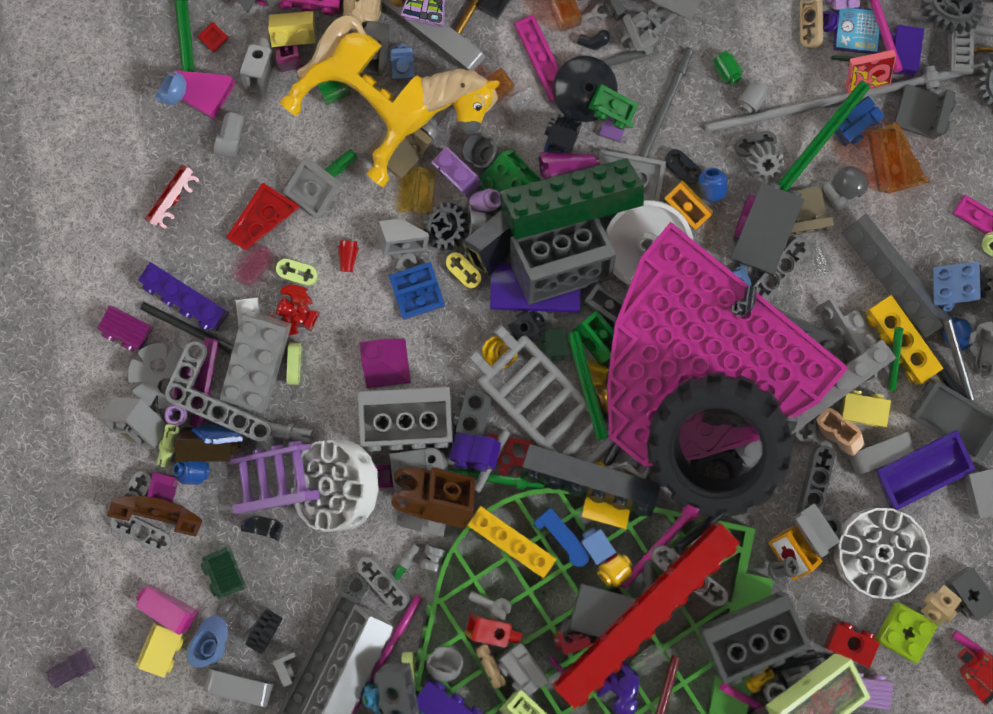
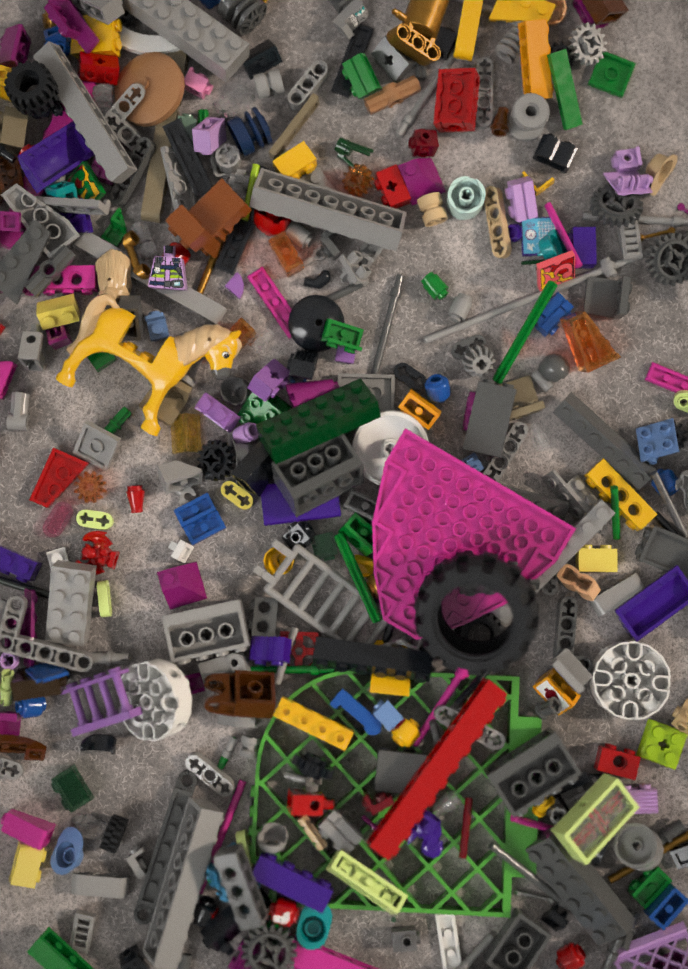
camera: 10 degrees left, 0 degrees up
black arm [731,286,757,316] -> none
none -> clear orange gear [74,471,107,503]
none -> white tile [168,539,194,563]
none -> medium lavender tile [225,272,244,299]
none -> medium lavender brick [247,359,290,402]
none -> black gear [292,752,335,780]
none -> teal piece [537,229,567,260]

